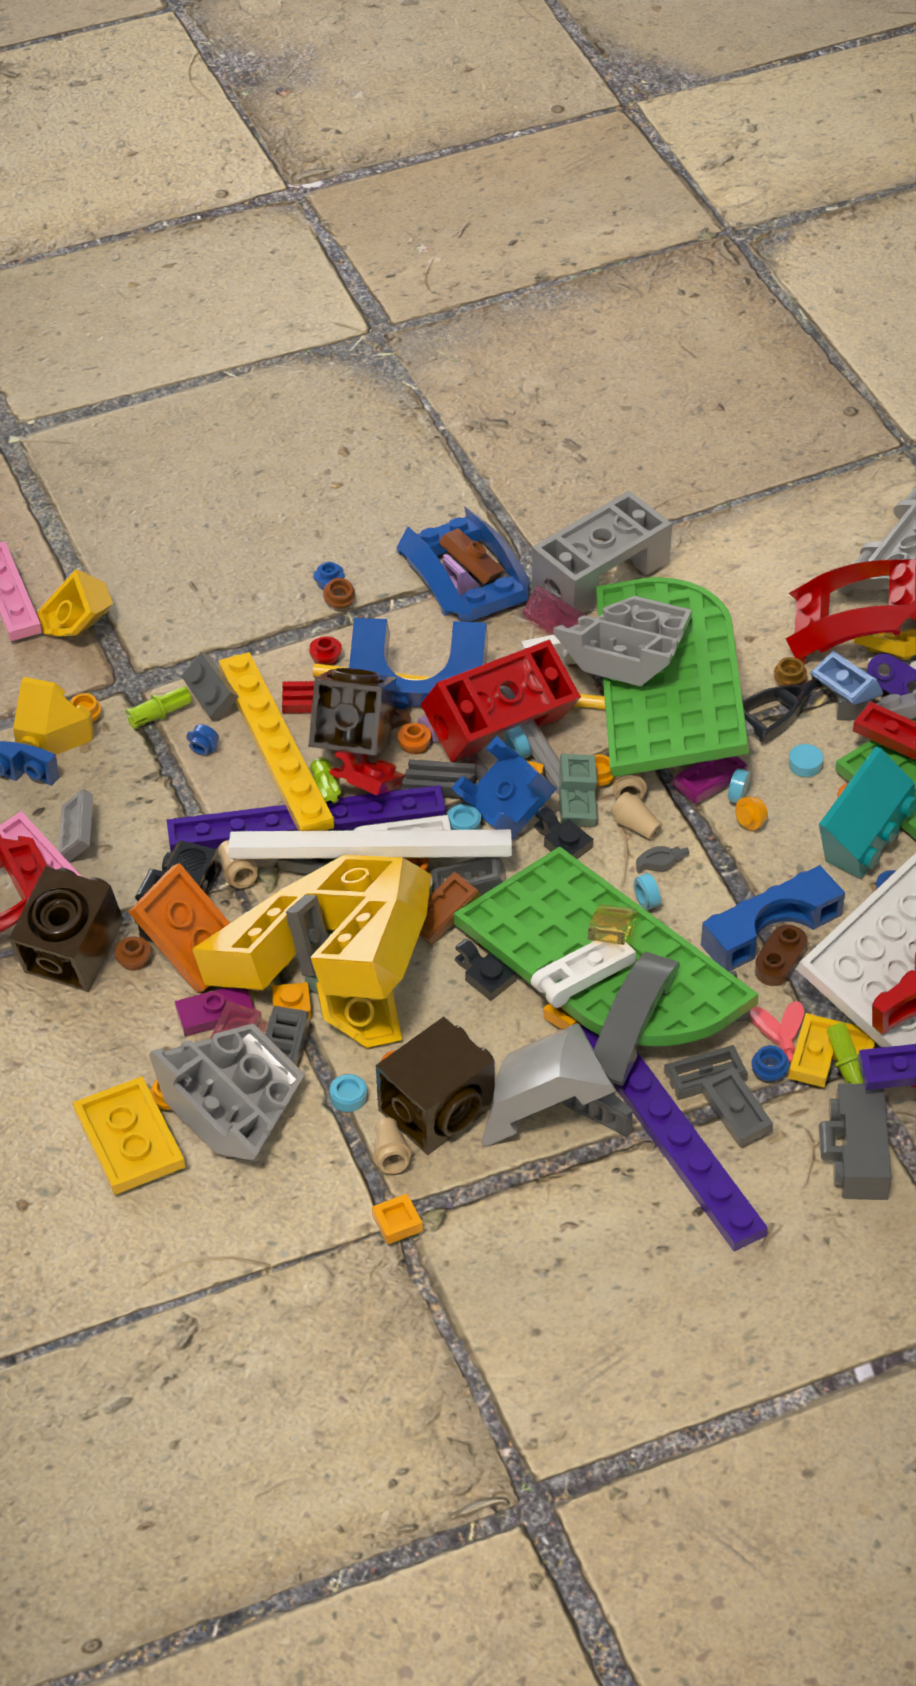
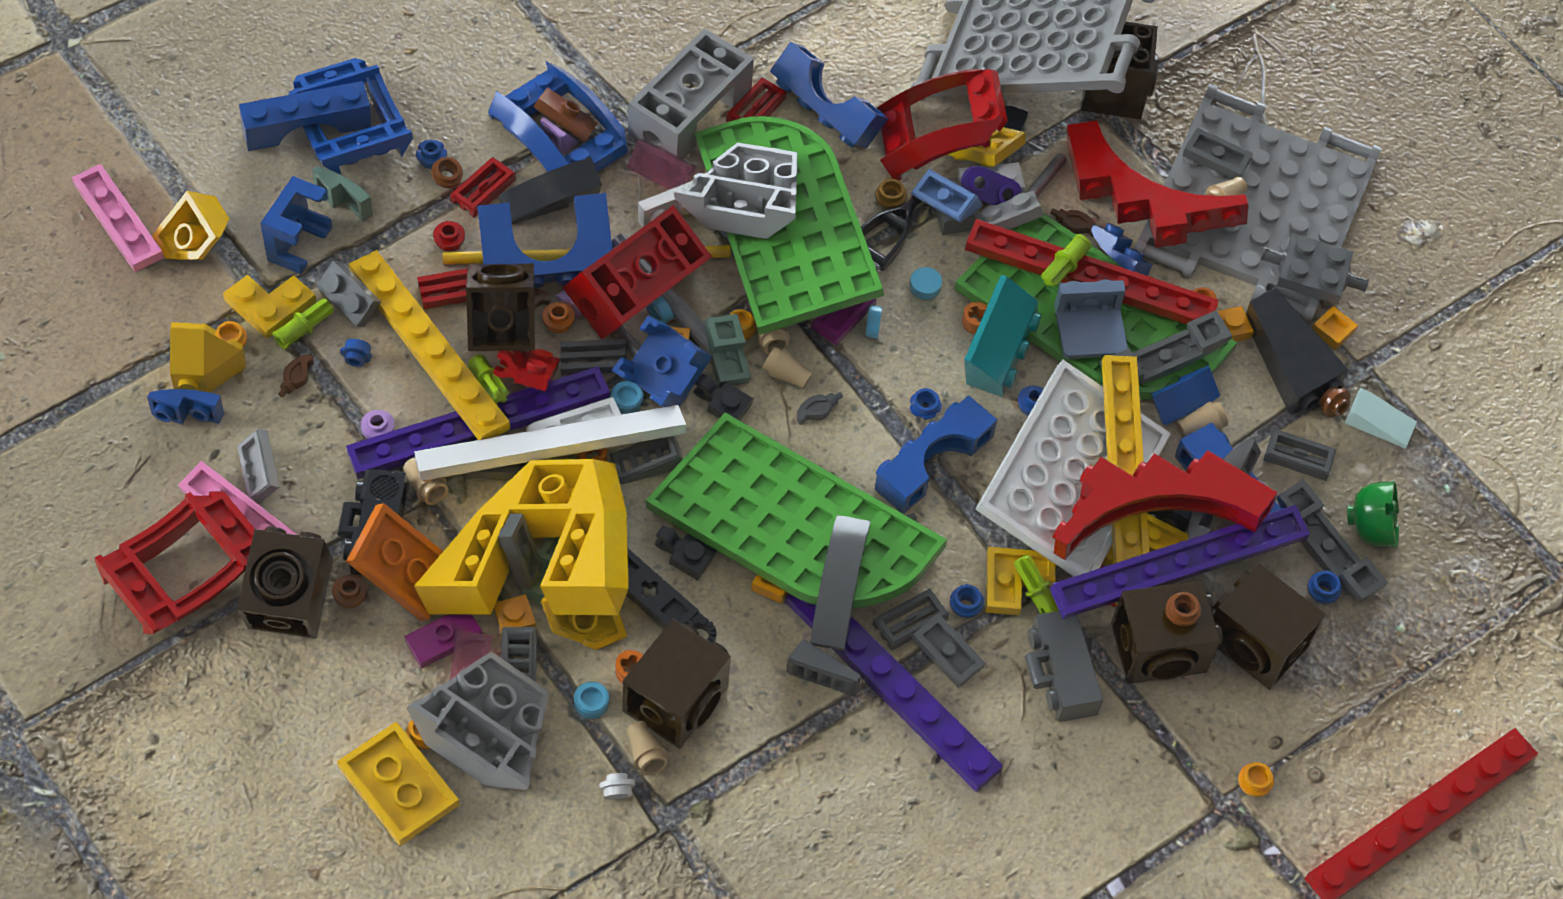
camera: 20 degrees left, 10 degrees up
light orange plate [372,1193,423,1245] -> none
dark orange plate [419,871,481,946] -> none
light grey wedge [481,1023,616,1147] -> none
white plate [531,931,636,1008] -> none
clear yellow slope [588,904,637,945] -> none
medium azure tile [633,873,661,910] -> none
light orange plate [735,796,768,831] -> none
coral piece [750,1001,805,1062] -> none
reddish brown plate [755,925,807,986] -> none
none -> yellow plate [223,275,316,339]
none -> blue arch [239,81,371,151]
none -> blue panel [260,176,333,274]
none -> reddish brown piece [278,355,314,398]
none -> blue wedge [289,58,413,175]
none -> sand green slope [312,166,373,222]
none -> lavender plate [361,410,395,439]
none -> red tile [450,157,516,218]
none -> black slope [499,157,602,224]
none -> white plate [599,773,635,799]
none -> black piece [626,548,717,643]
none -> red tile [726,77,787,122]
none -> blue arch [770,42,889,148]
none -> blue plate [910,388,942,419]

